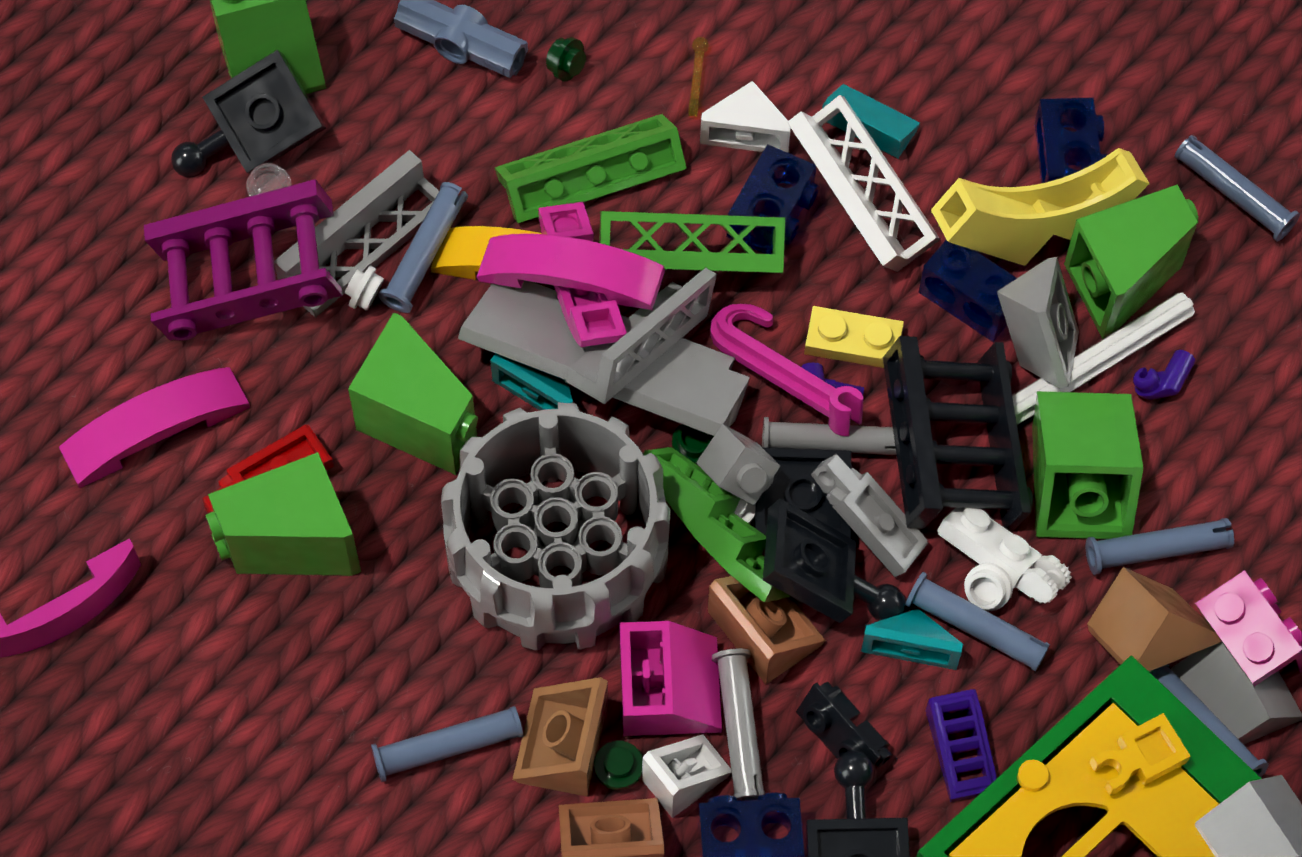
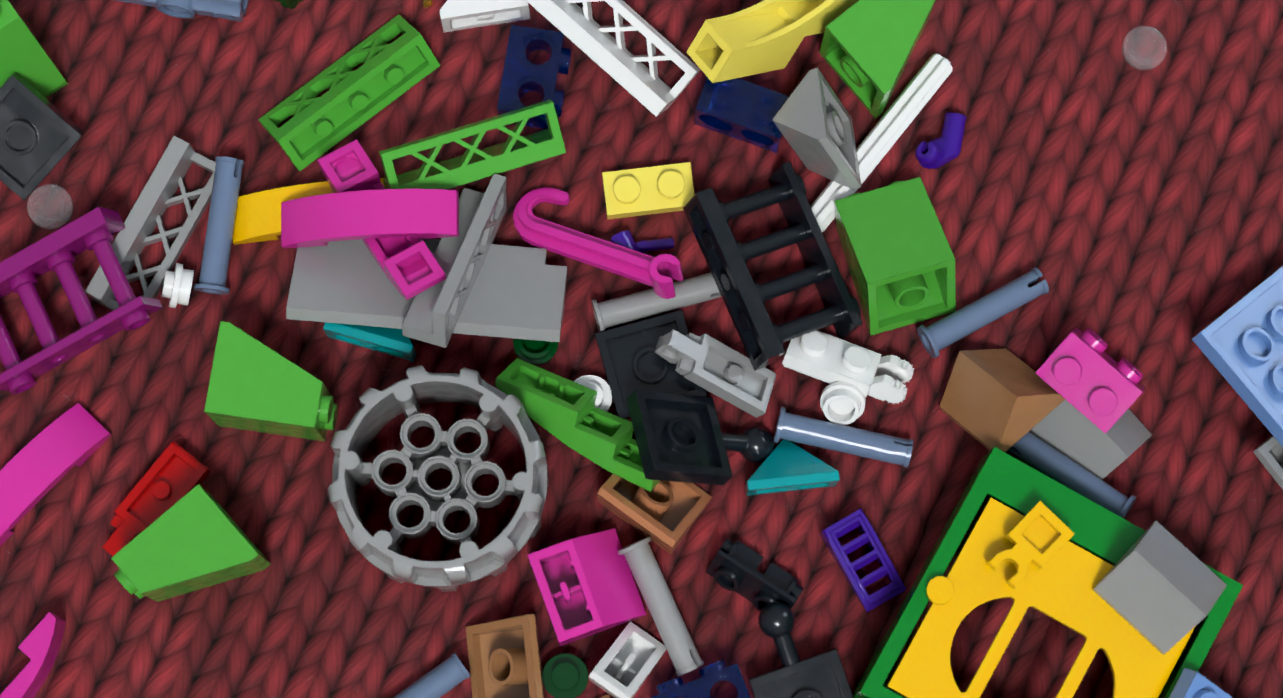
camera: 20 degrees left, 15 degrees up
light grey brick [696,424,780,505] -> none

